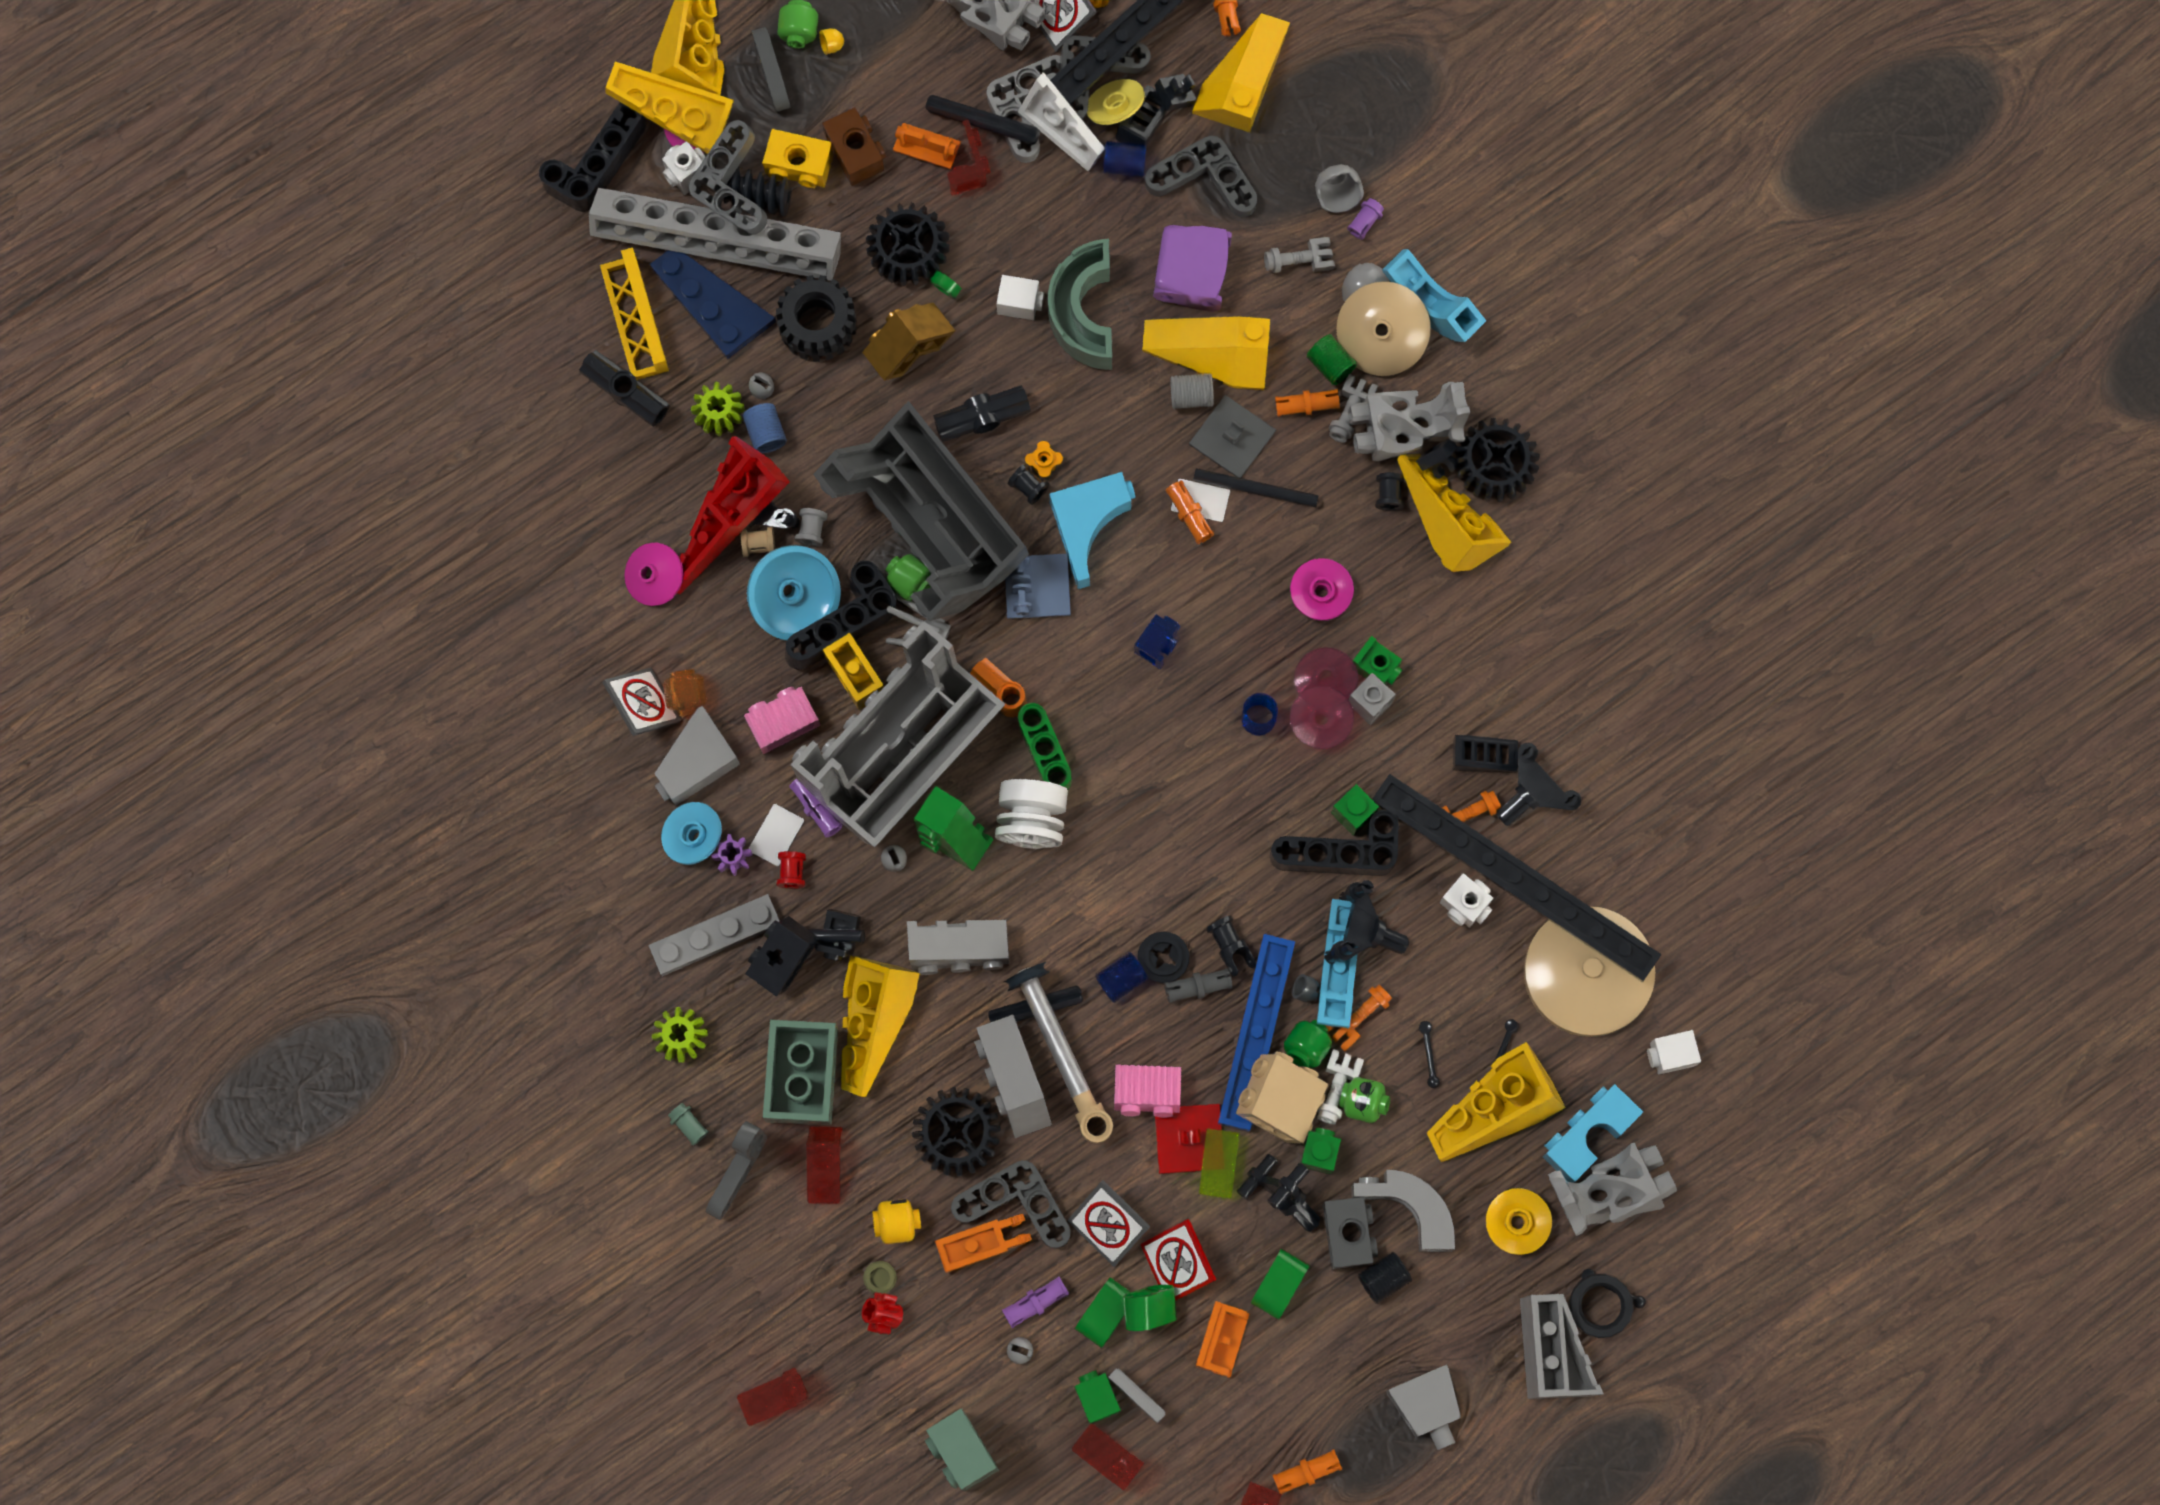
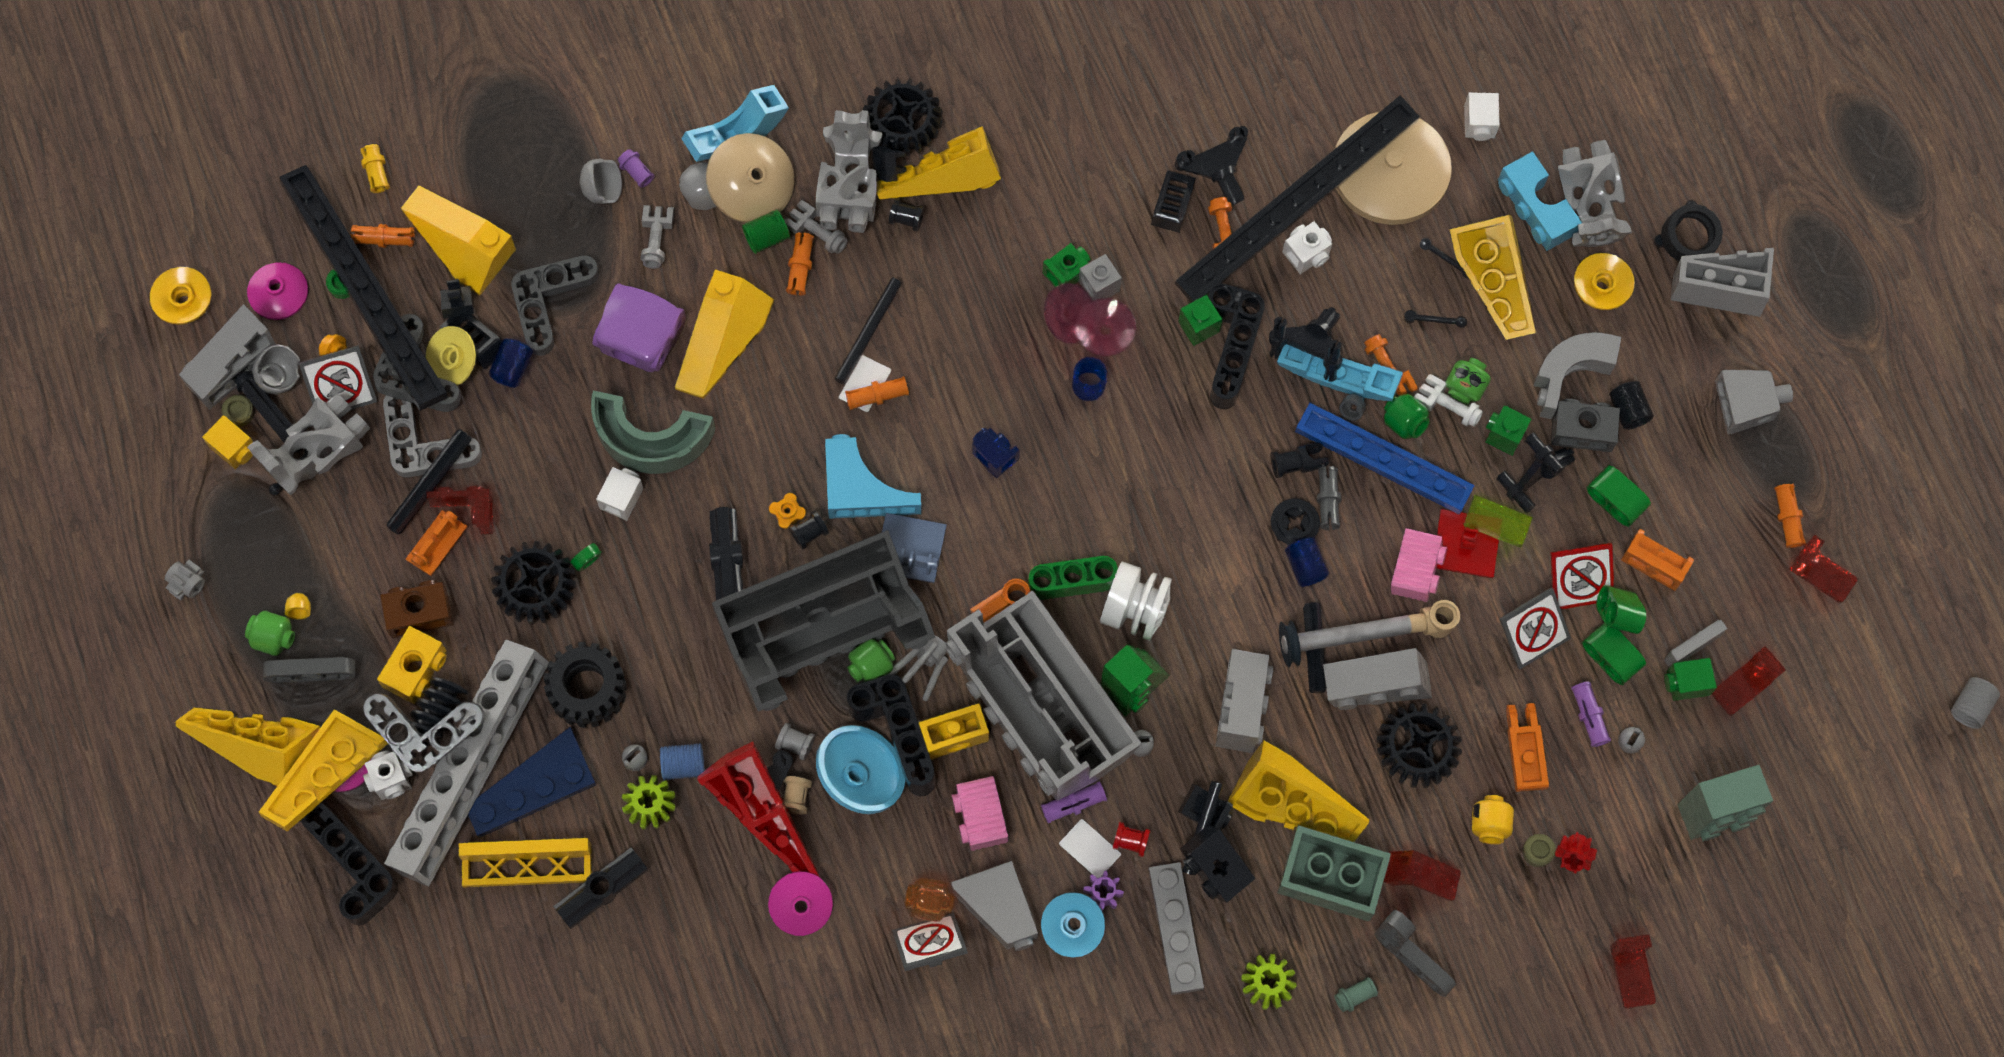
camera: 80 degrees left, 5 degrees down
pearl gold brick [862,302,956,381] -> none
dark grey beam [951,1160,1070,1249] -> none
white wing [1018,72,1105,171] -> none
light grey piece [1170,373,1214,410] -> none
dark grey piece [1189,395,1276,478] -> none
tan brick [1236,1052,1328,1143] -> none
dark pink dish [1290,558,1354,621] -> none

